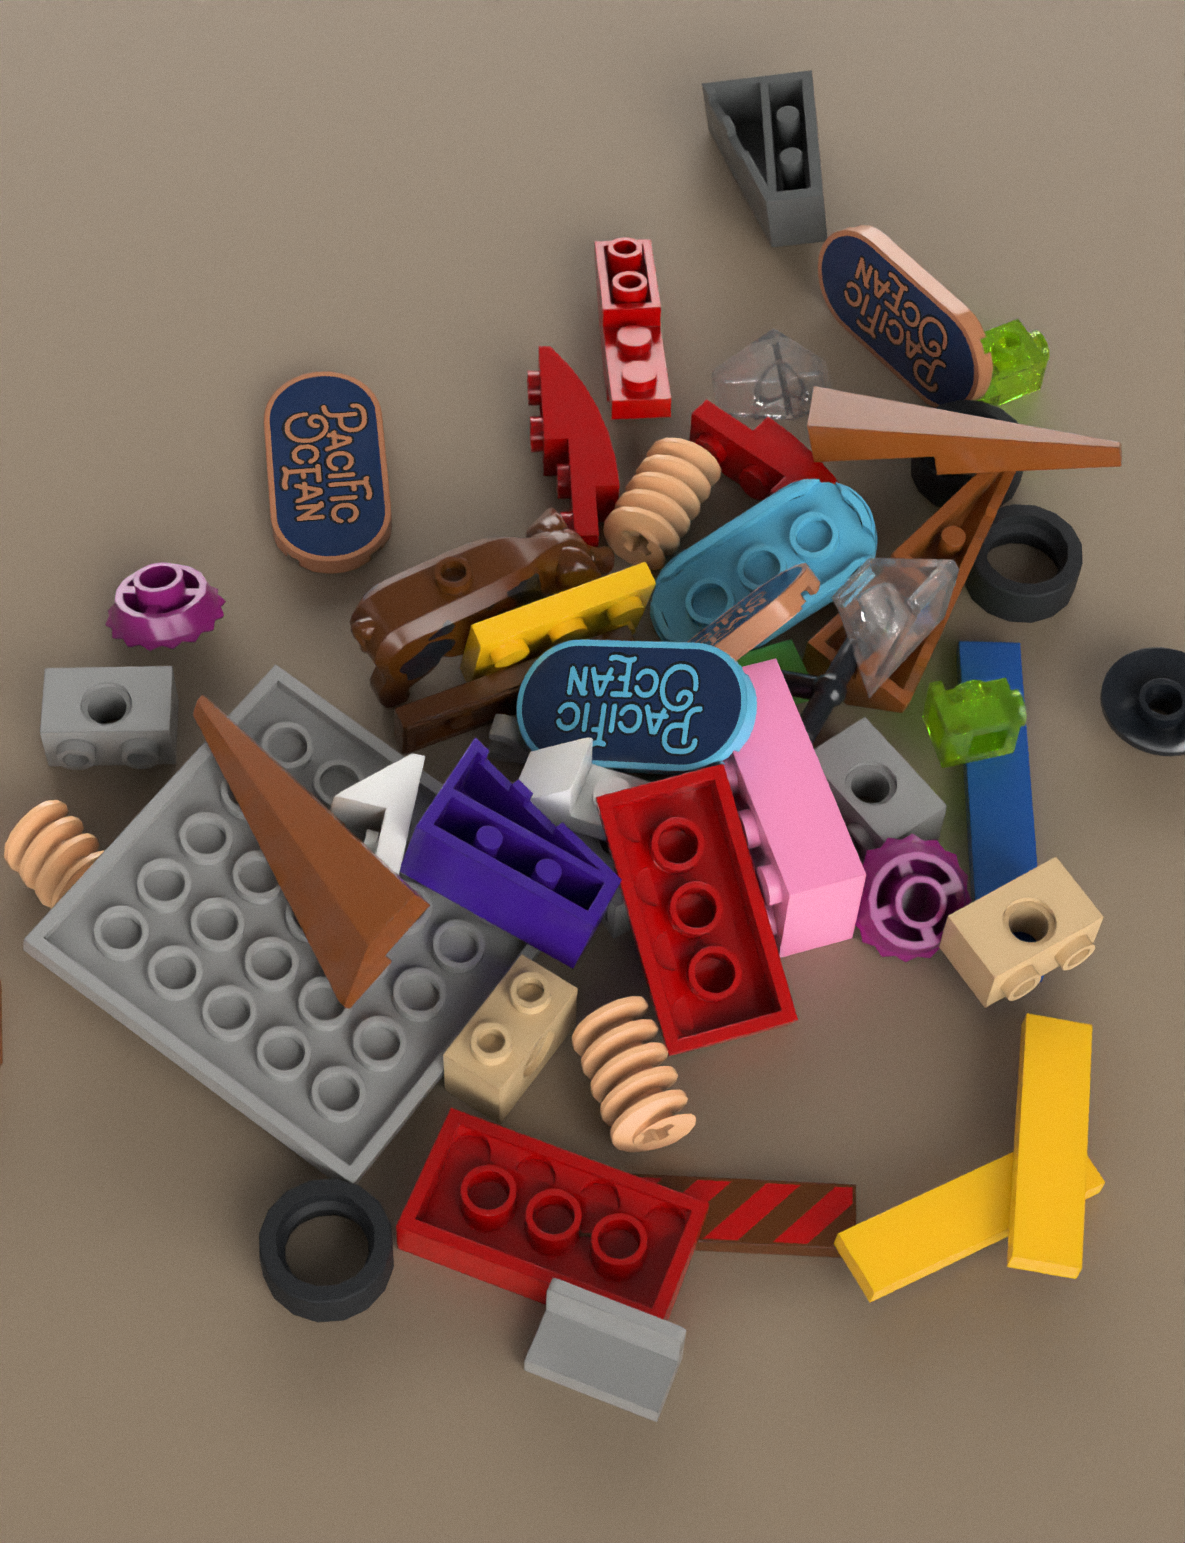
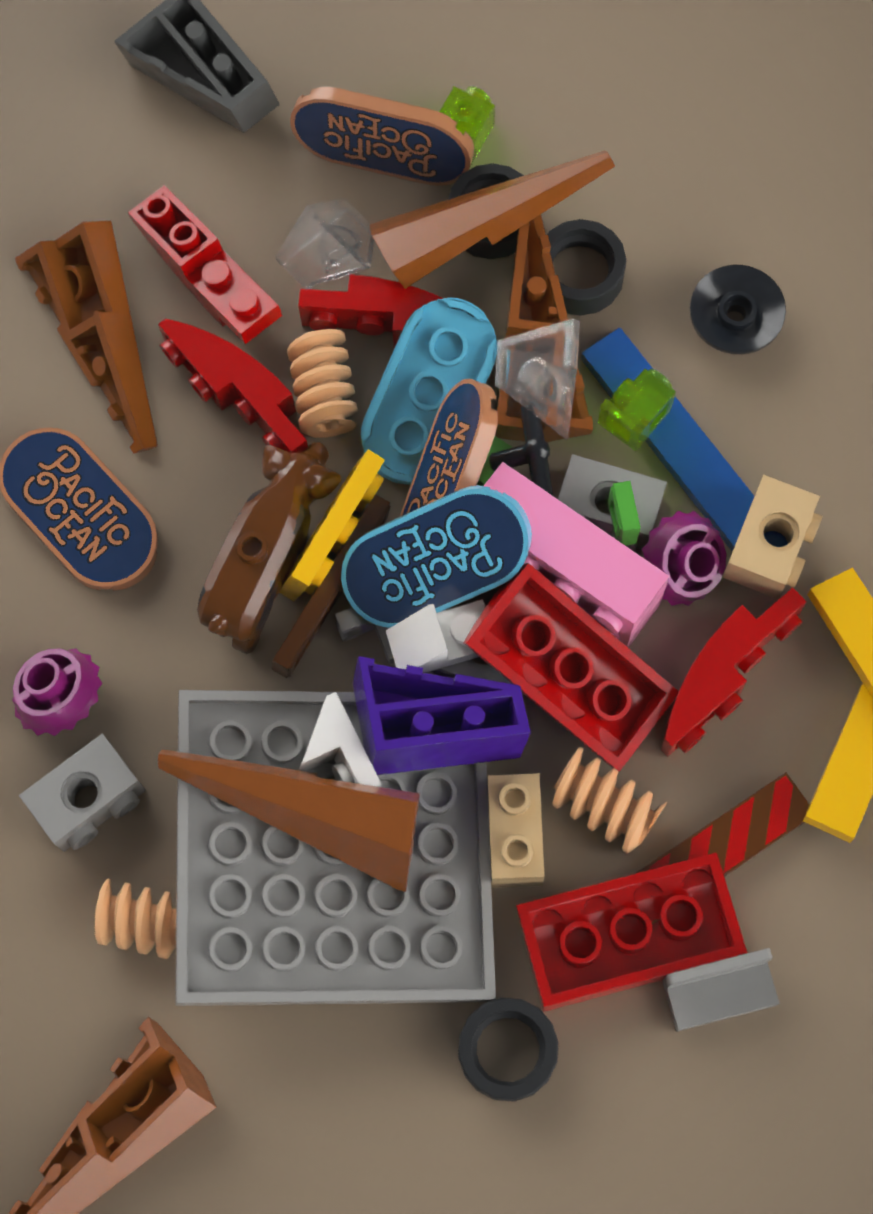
camera: 30 degrees left, 15 degrees up
none -> dark orange wedge [15,221,158,454]
none -> bright green tile [608,481,641,546]
none -> red slope [661,587,807,757]

